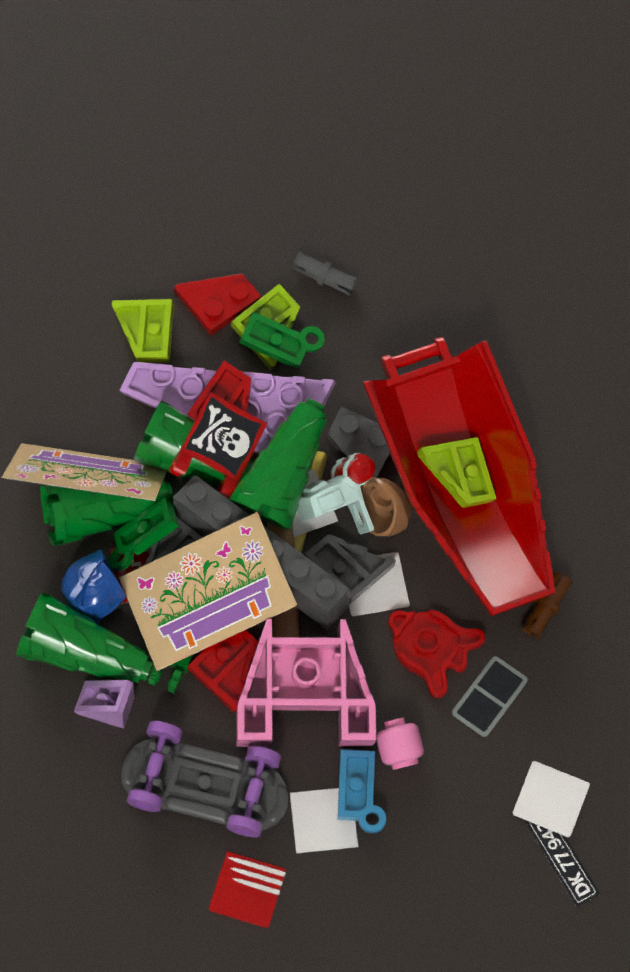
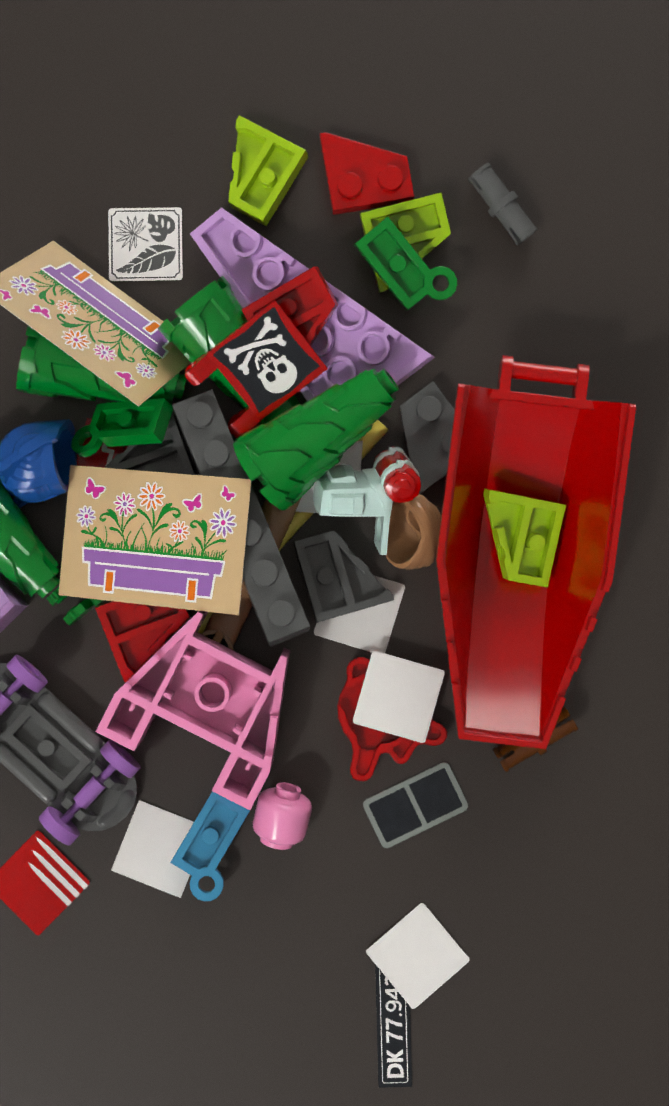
camera: 30 degrees right, 20 degrees up
none -> white sticker [108,207,183,281]
none -> white sticker [353,651,445,743]

